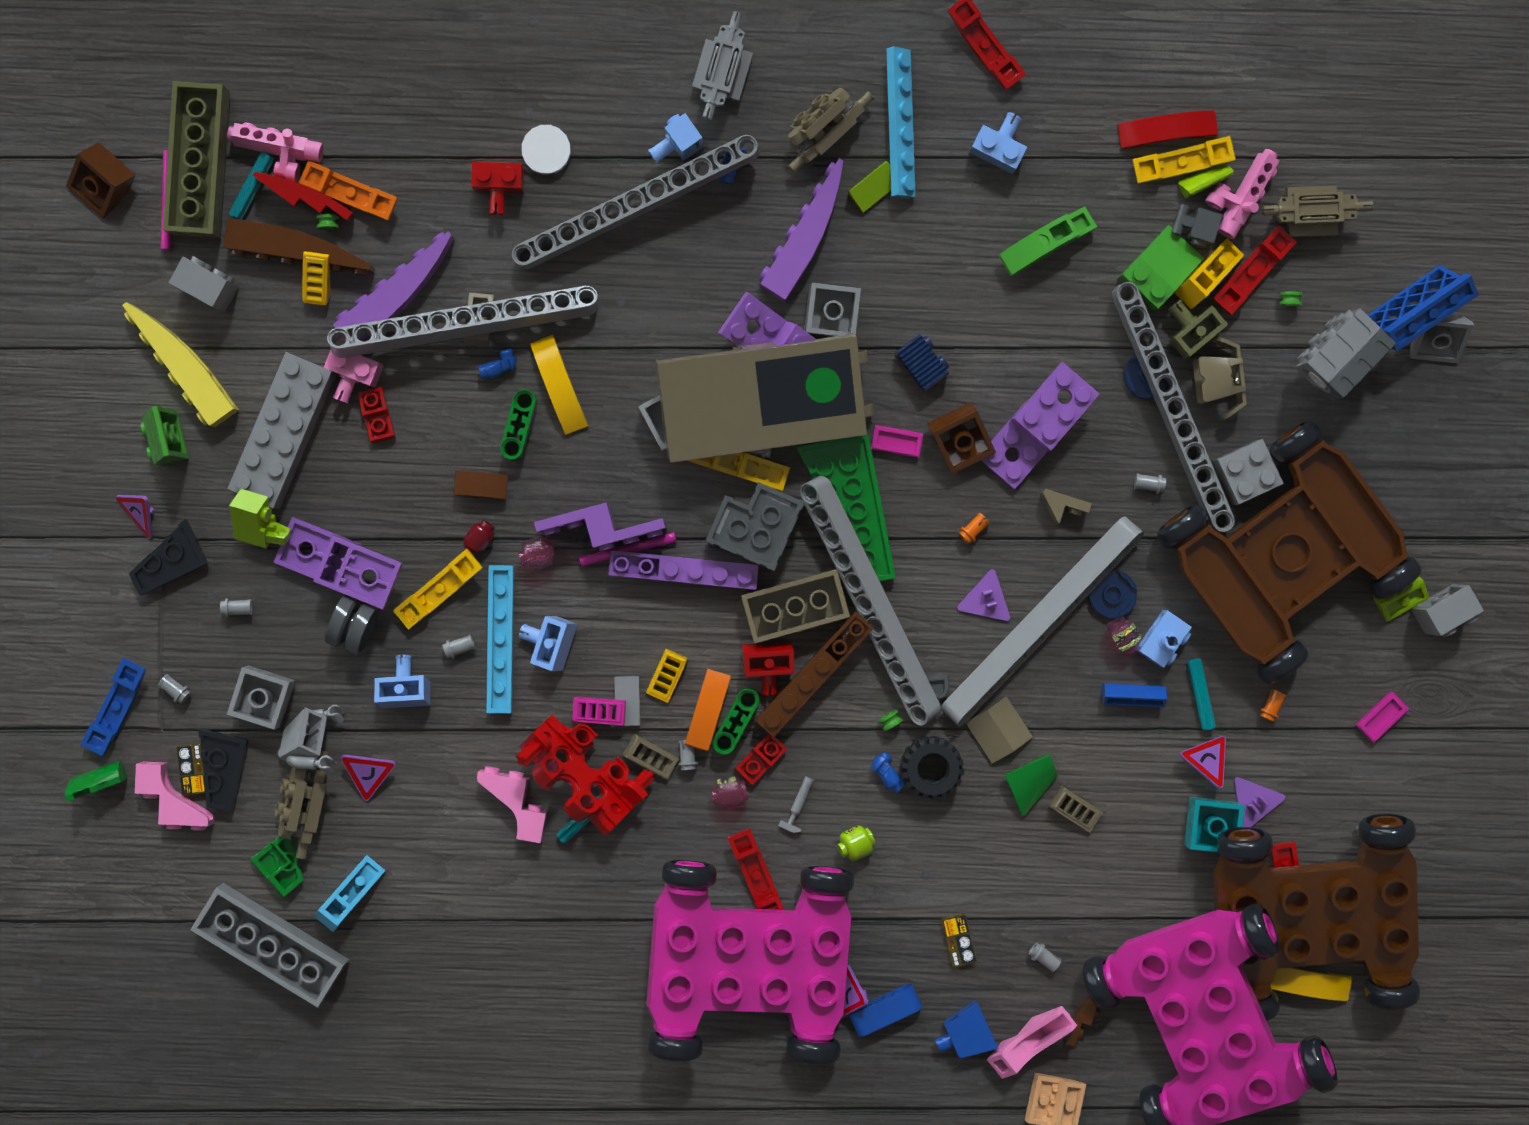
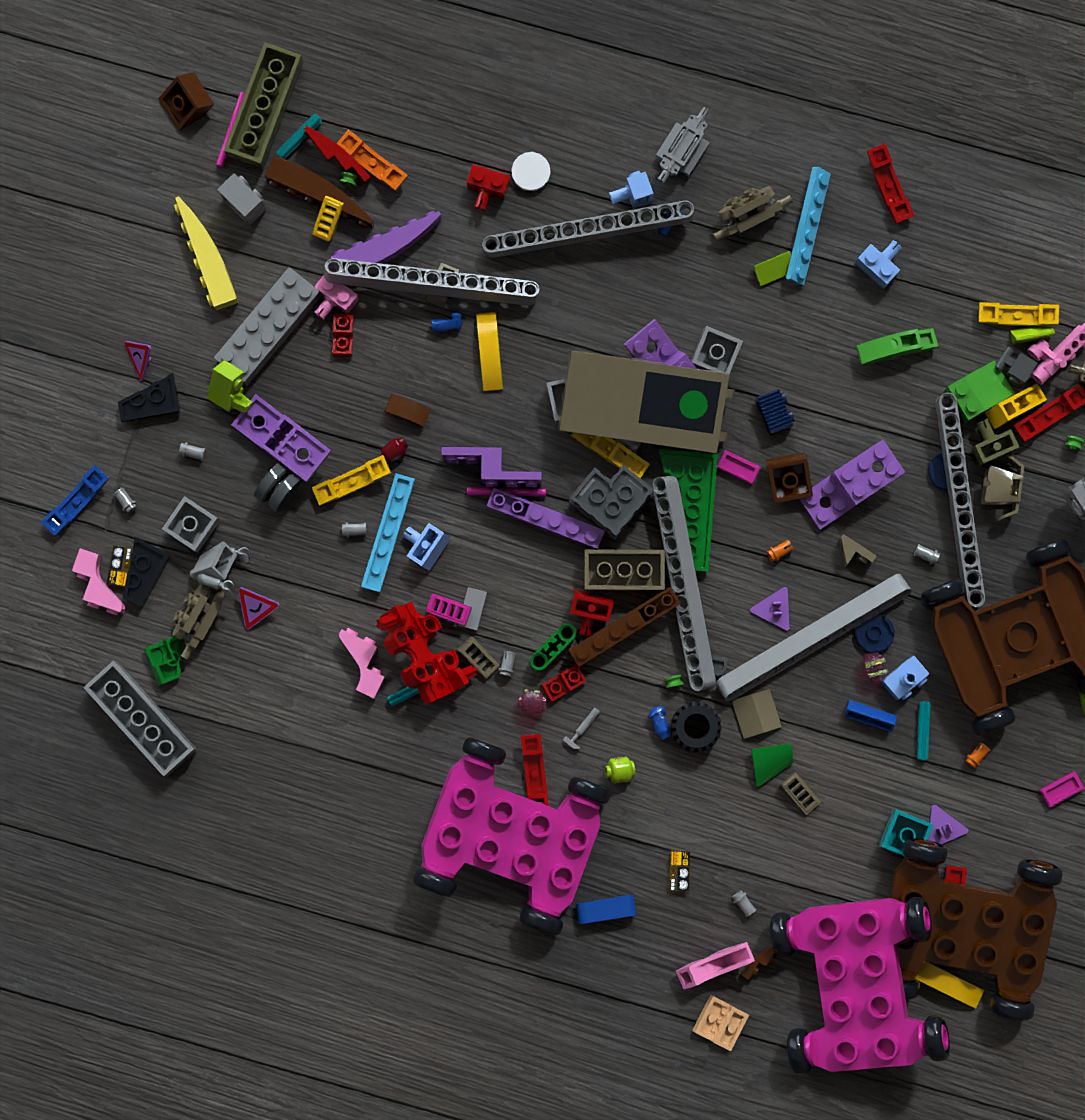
camera: 20 degrees right, 5 degrees down
green slope [65,760,128,802] -> none
bright green slope [141,406,189,465] -> none
bright pink piece [227,122,324,183] -> none
medium azure slope [314,855,386,932] -> none
light blue brick [374,655,430,709] -> none
green beam [500,389,538,461] -> none
clear pink head [518,536,556,571] -> none
yellow slope [646,648,688,703] -> none
orange slope [684,669,731,752] -> none
medium lavender slope [759,158,843,302] -> none
medium lavender piece [842,965,868,1018] -> none
blue torso [935,1000,998,1058] -> none
red slope [1117,110,1218,149] -> none
piece [1180,736,1226,789] -> none
light grey brick [1212,439,1284,505] -> none

